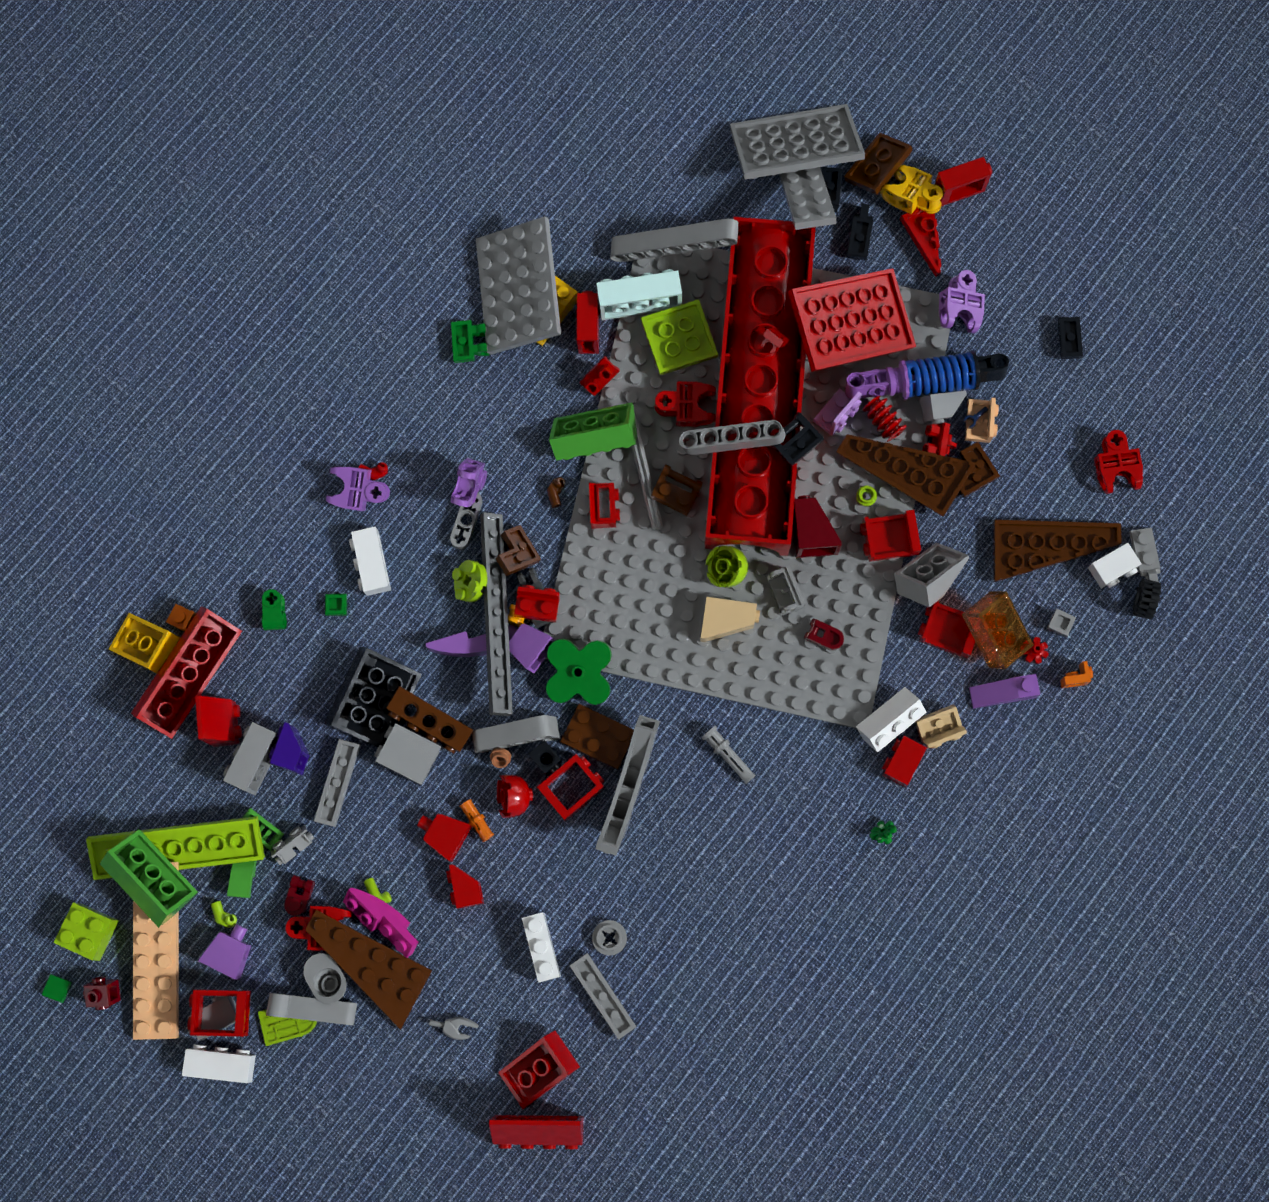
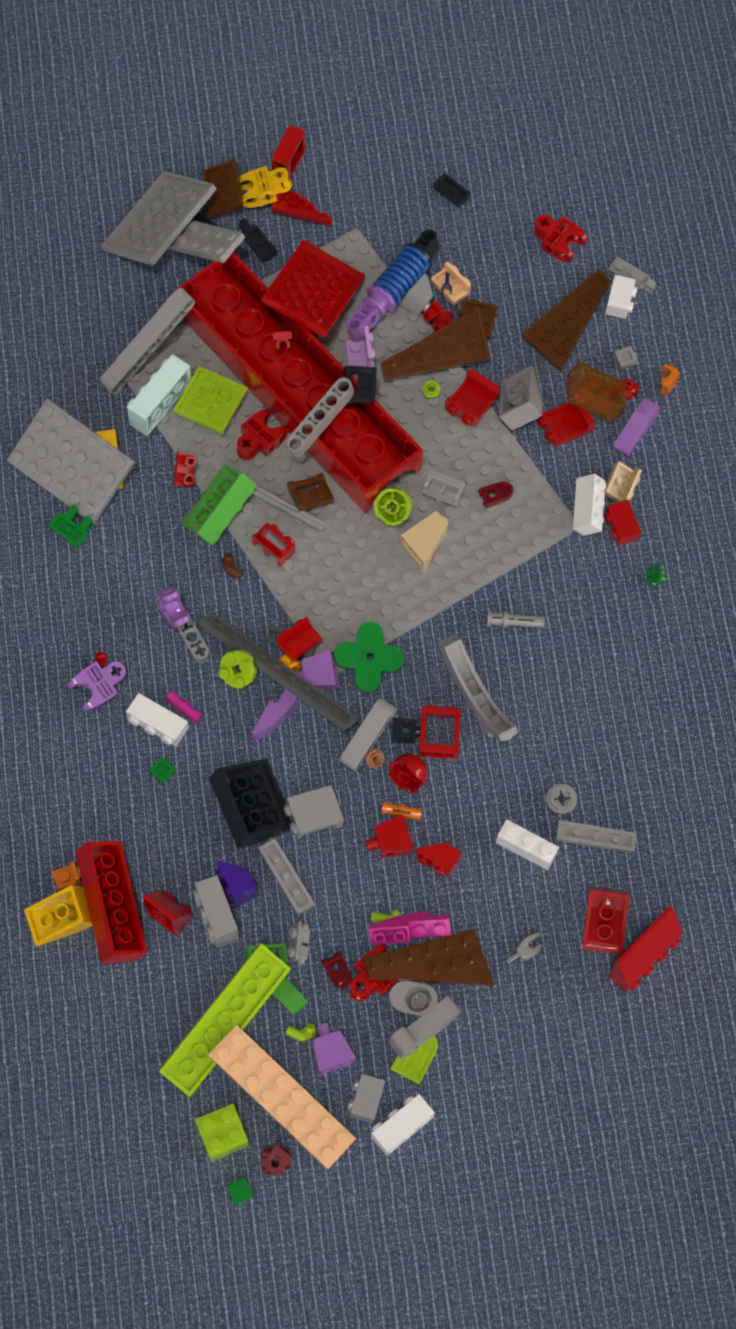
camera: 55 degrees left, 10 degrees down
bright green slope [100,829,198,928] -> none
red window [187,990,251,1037] -> none
green piece [262,589,287,631] -> none
reddish brown brick [386,687,473,754] -> none
reddish brown plate [496,525,541,576] -> none
reddish brown plate [560,704,634,770] -> none
red brick [577,291,599,354] -> none
dark red slope [793,495,842,558] -> none
red piece [863,396,907,442] -> none
medium lavender piece [939,270,985,334] -> none
black tyre [1133,579,1161,620] -> none
none -> dark pink pin [165,690,202,724]

